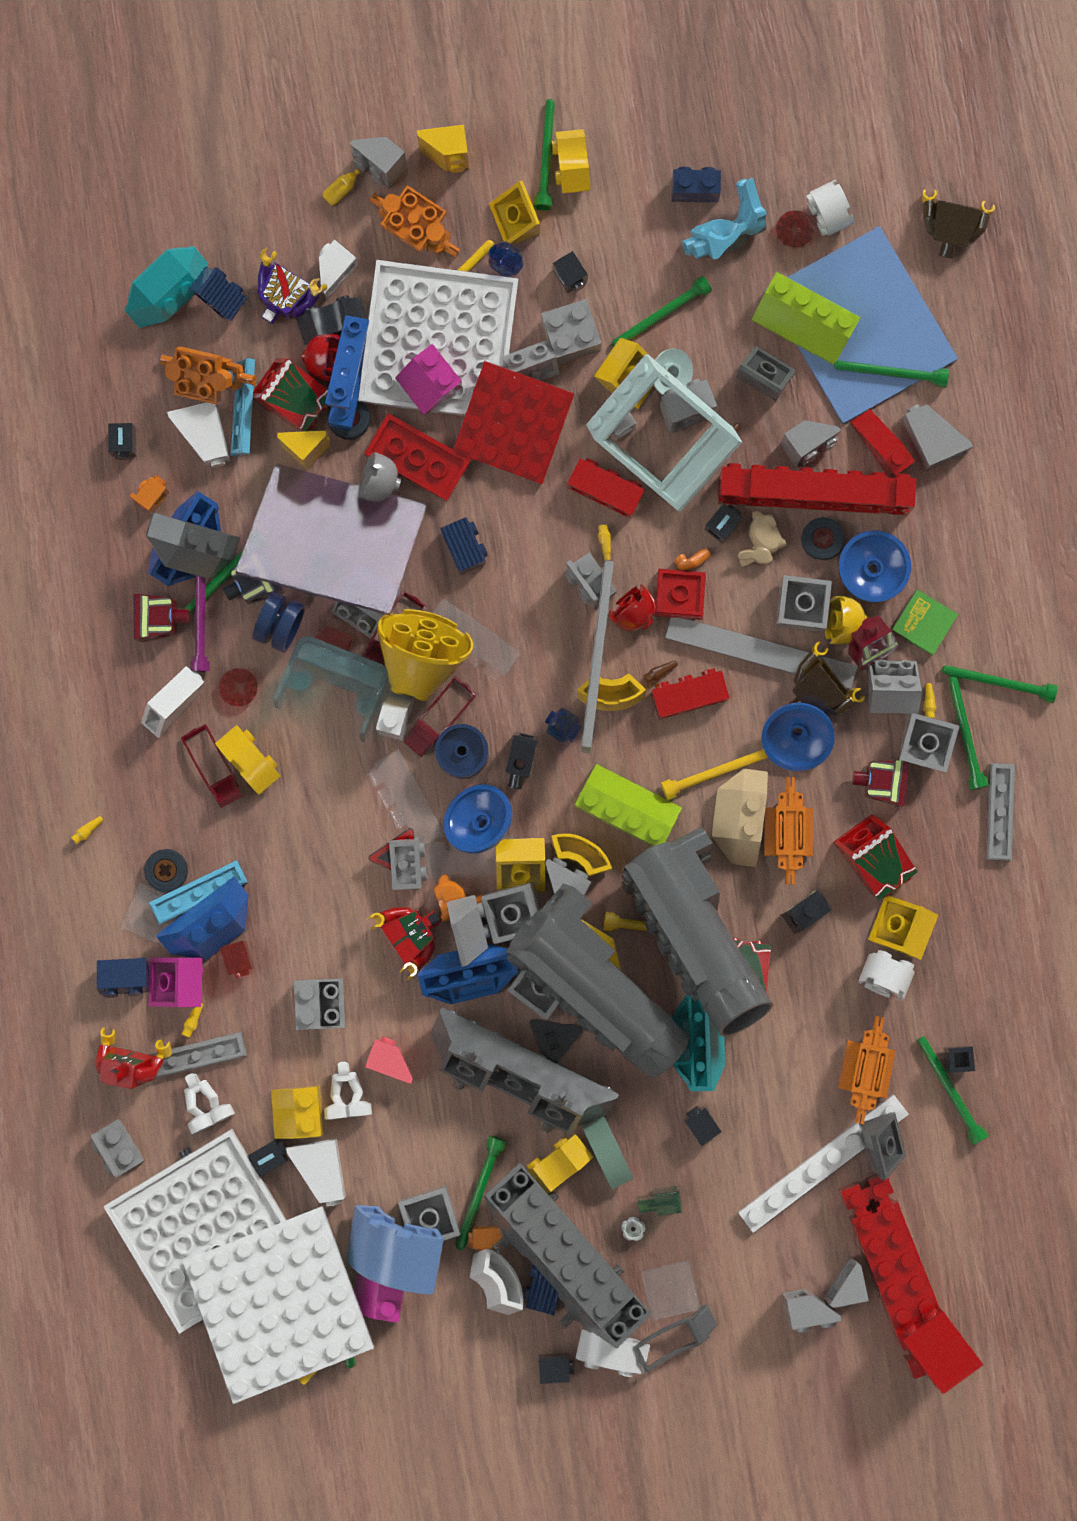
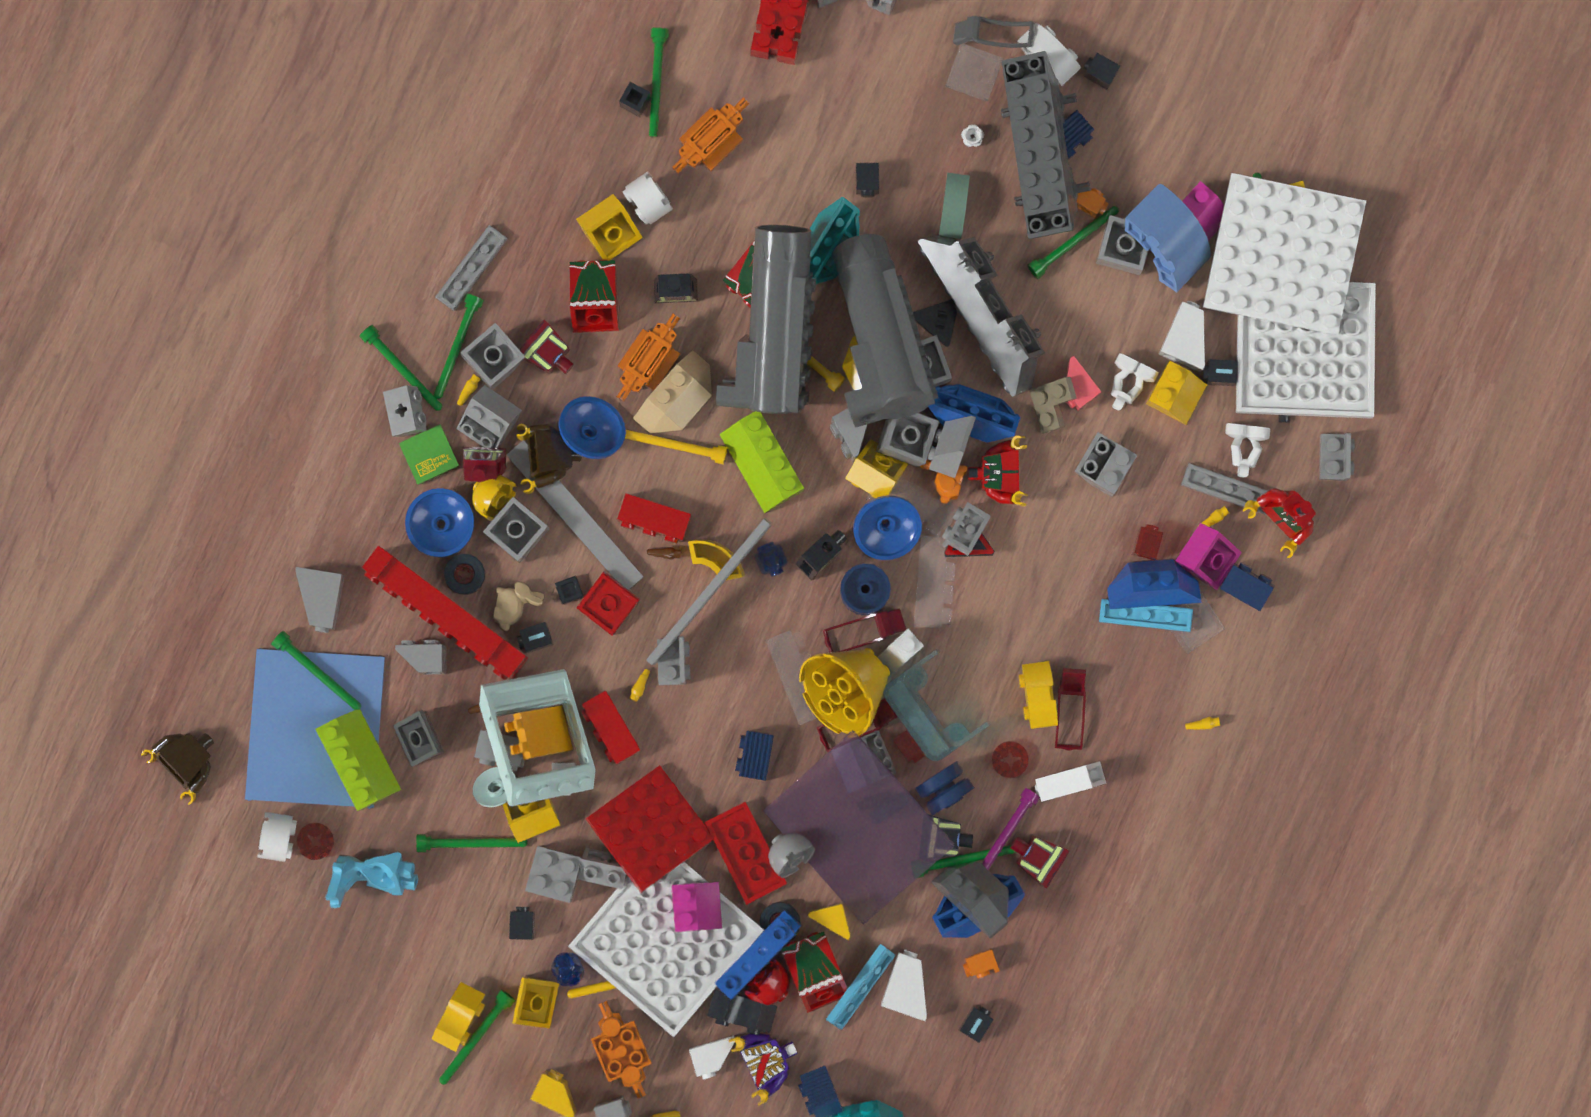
camera: 150 degrees left, 0 degrees up
black bush [144,849,188,892] -> none
orange piece [160,346,257,404] -> none
white brick [470,1249,523,1315] -> none
yellow brick [526,1134,593,1194] -> none
yellow brick [550,834,612,878] -> none
red cylinder [608,584,656,632] -> none
clear green piece [636,1186,682,1216] -> none
dark blue brick [671,166,721,202] -> none
orange arm [674,548,711,571] -> none
white plate [738,1094,909,1233] -> none
red slope [850,409,915,478] -> none
dark grey slope [859,1112,906,1180] -> none
none -> light grey brick [383,385,427,437]
none -> light orange tile [504,705,573,760]
none -> black tile [555,576,584,605]
none -> dark tan plate [1030,377,1077,434]

